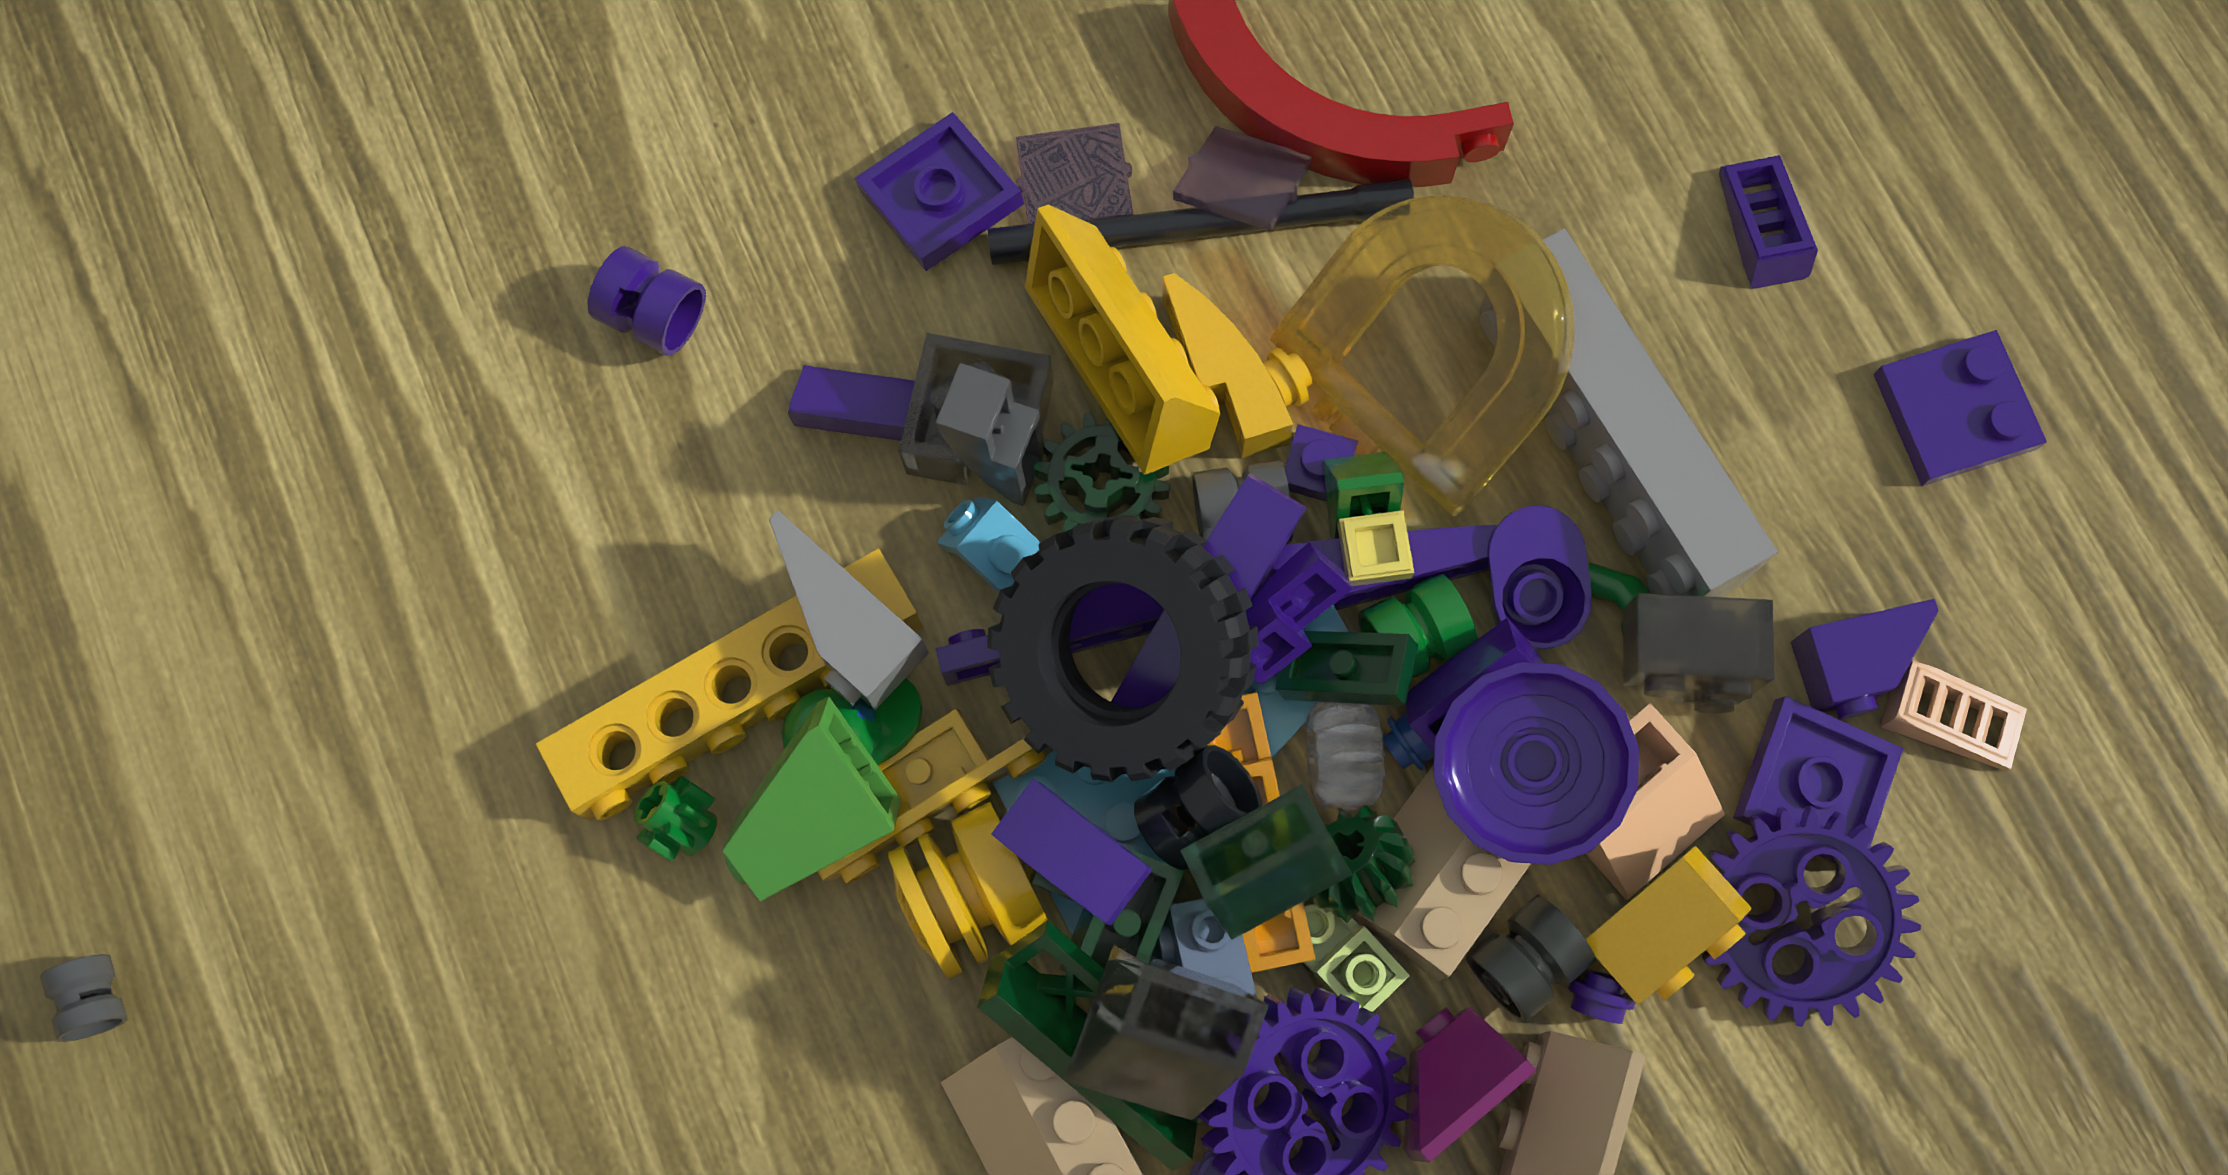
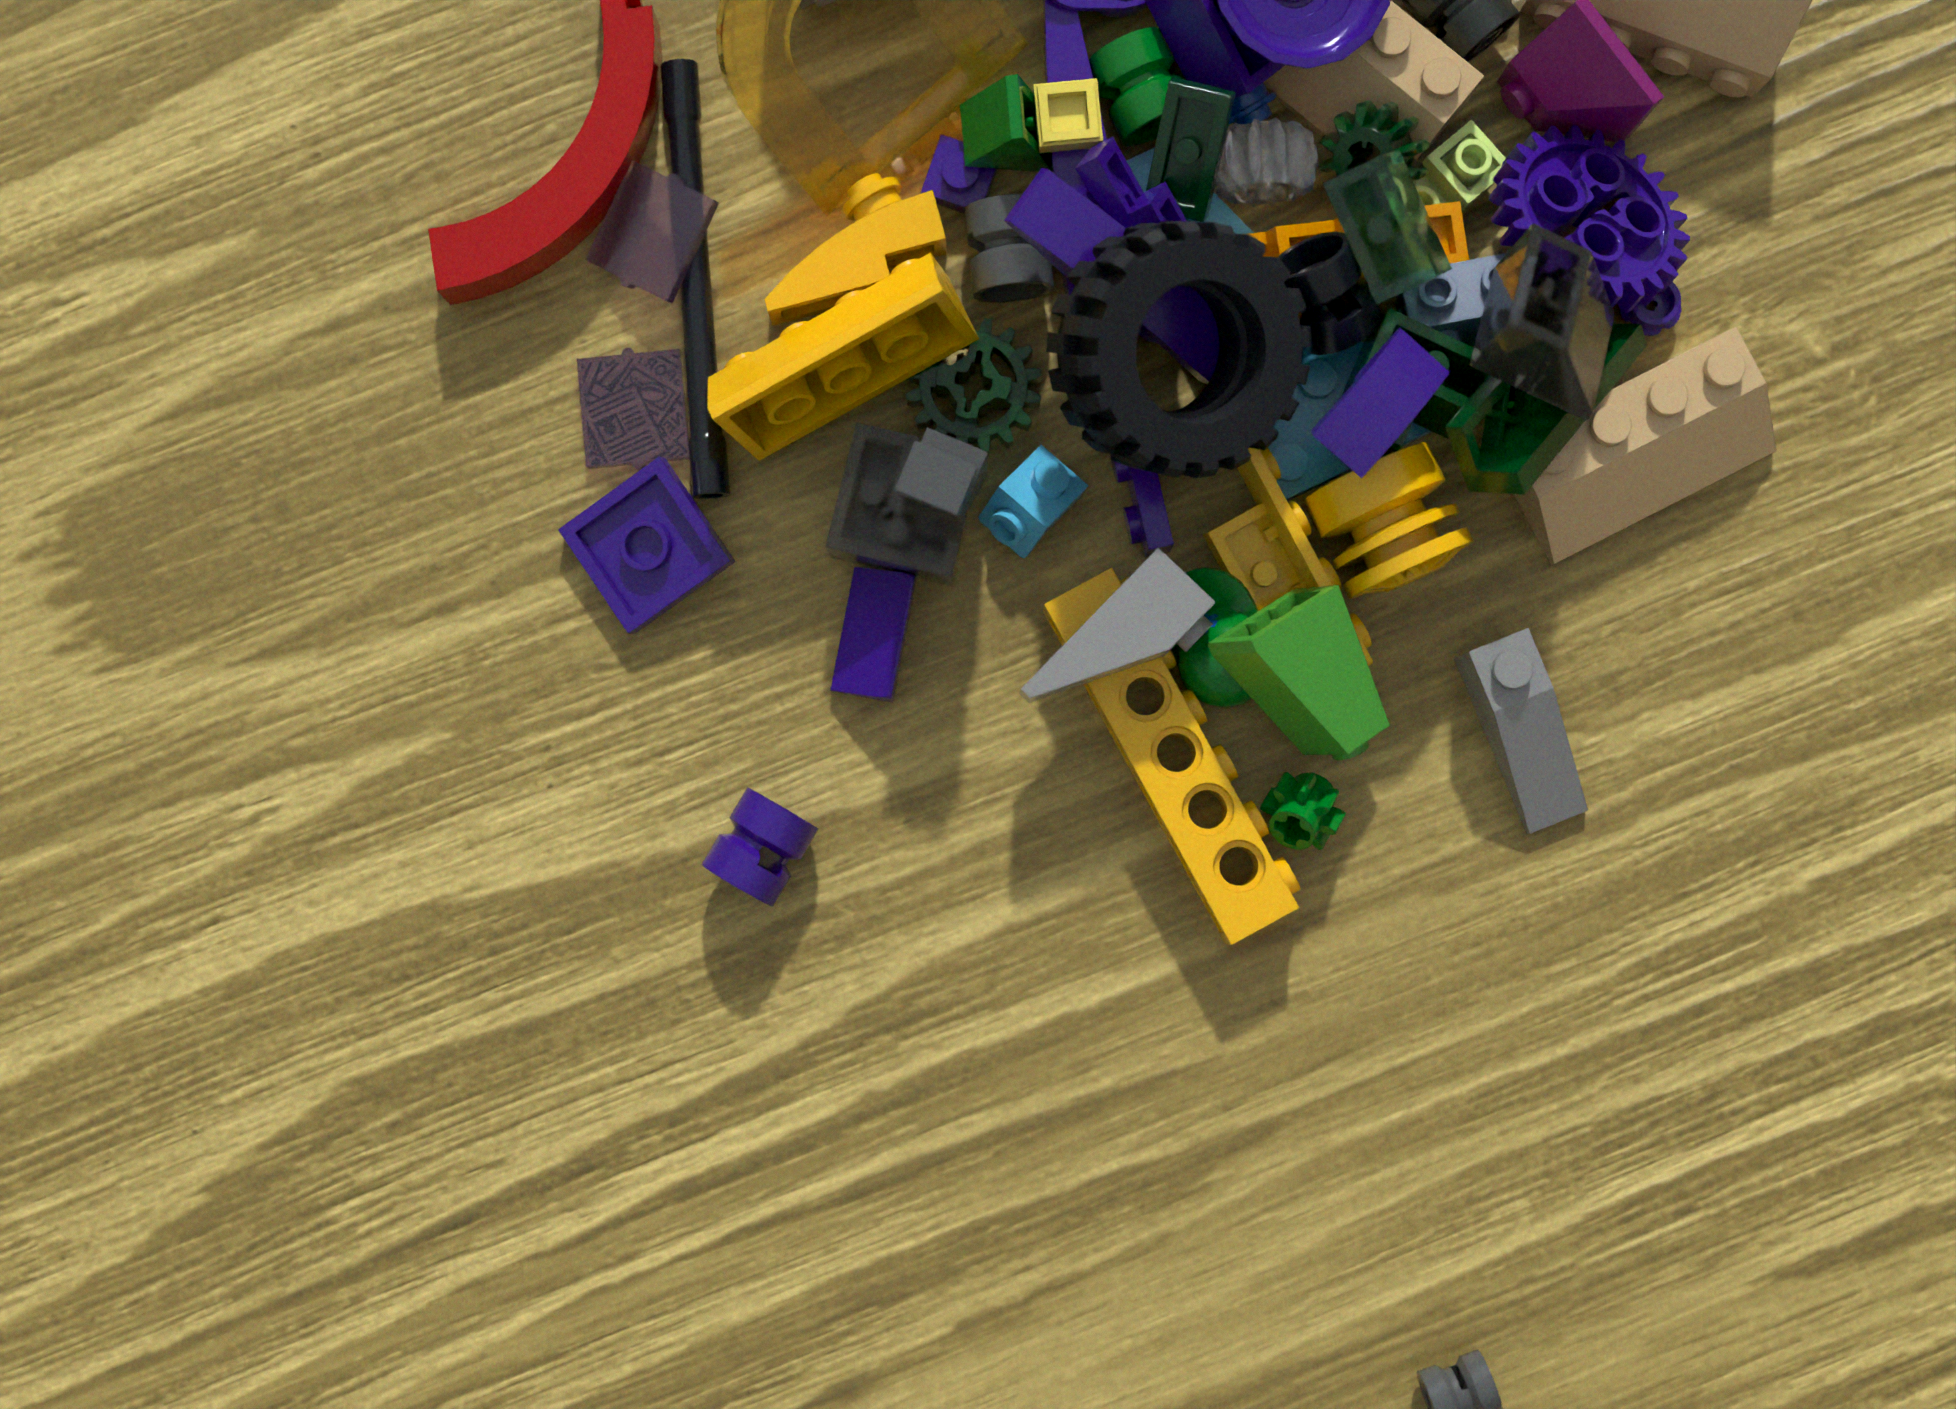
camera: 90 degrees left, 10 degrees up
none -> light grey slope [1454,628,1588,834]

